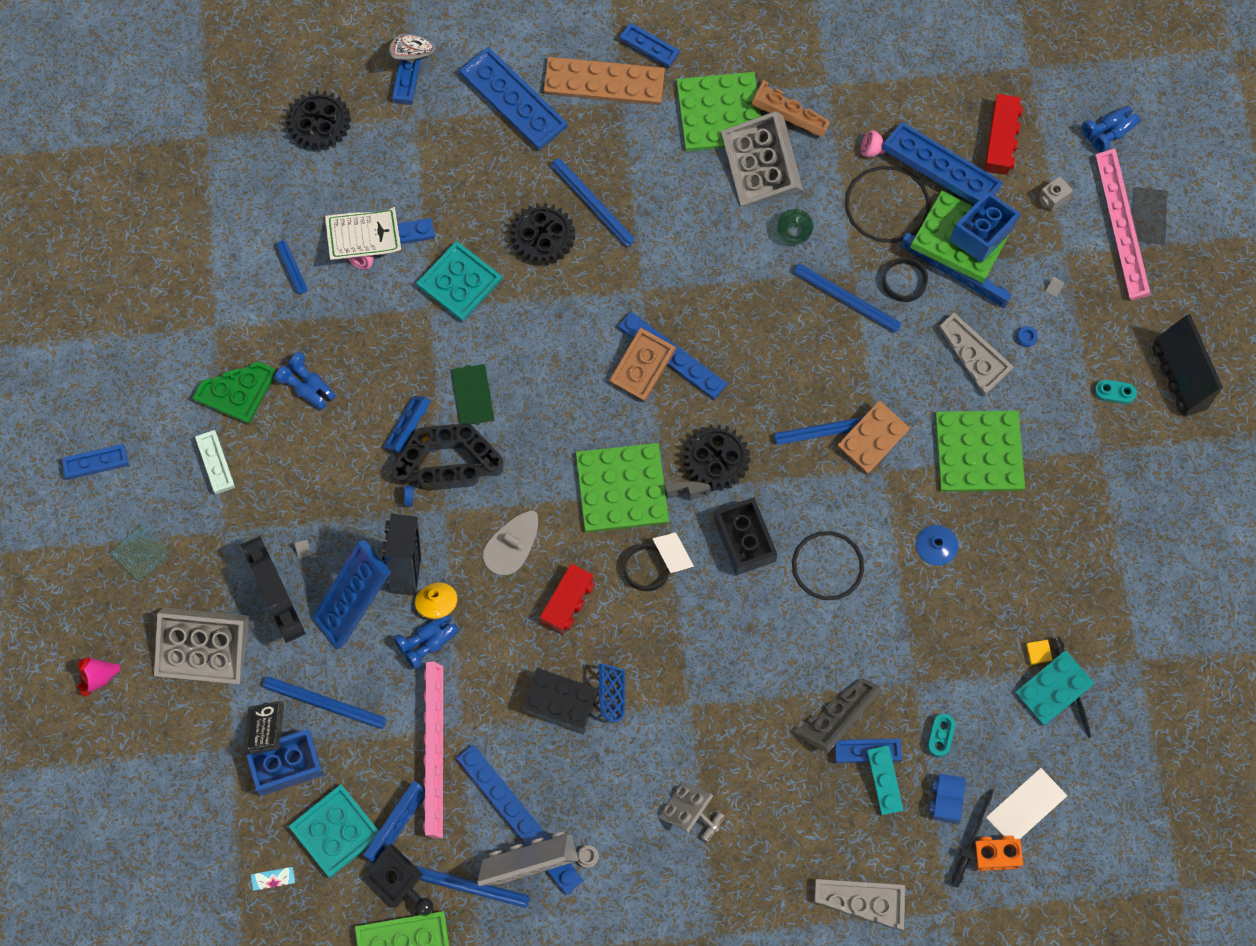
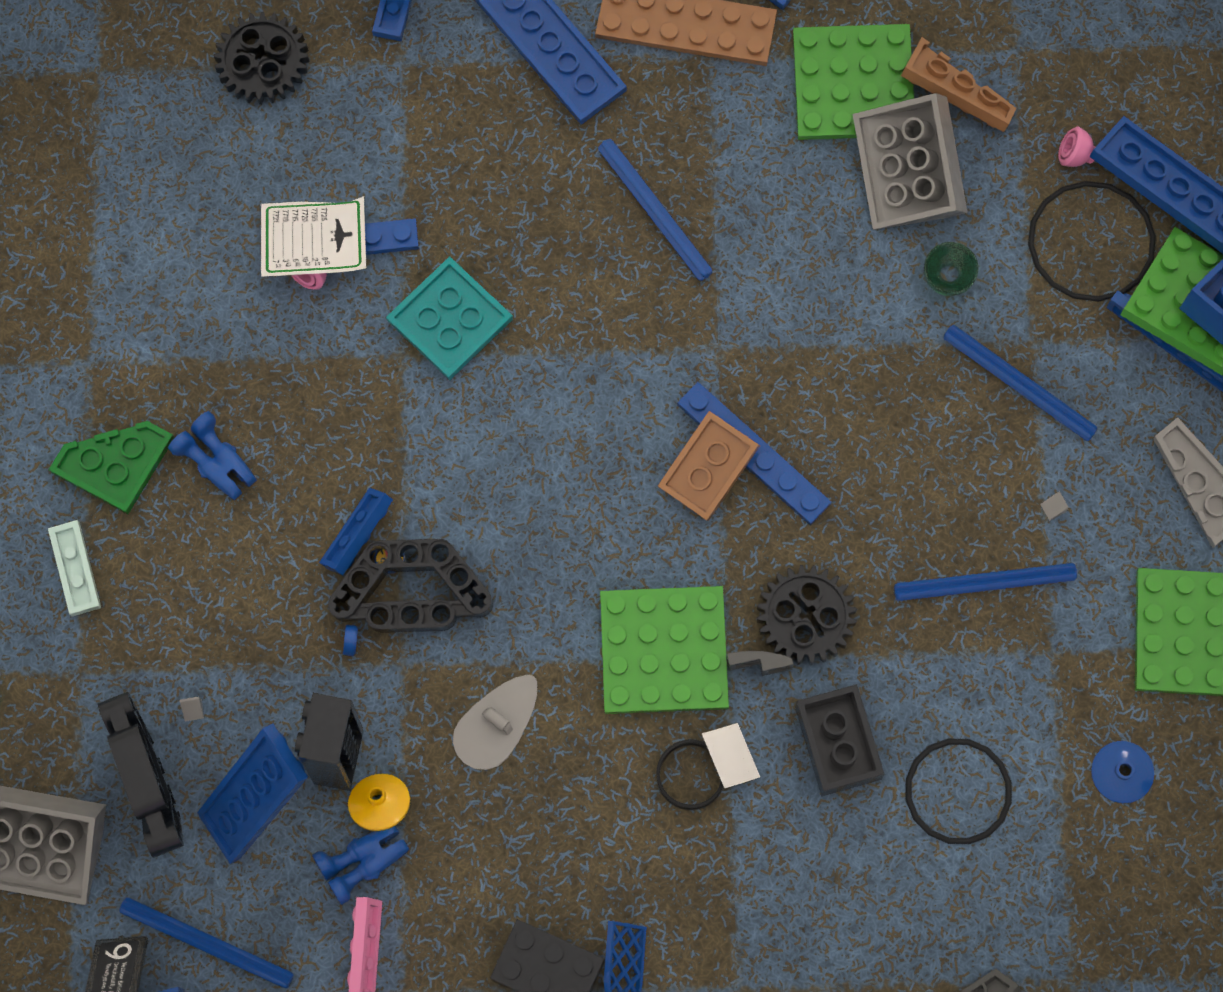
camera: 10 degrees right, 5 degrees up
blue axle [276,240,308,295] -> none
dark green piece [451,364,495,425] -> none
black gear [510,203,575,266] -> none
red brick [540,563,595,635] -> none
medium nougat plate [837,400,910,474] -> none
black tyre [882,257,928,302] -> none
none -> light grey piece [1040,491,1069,521]

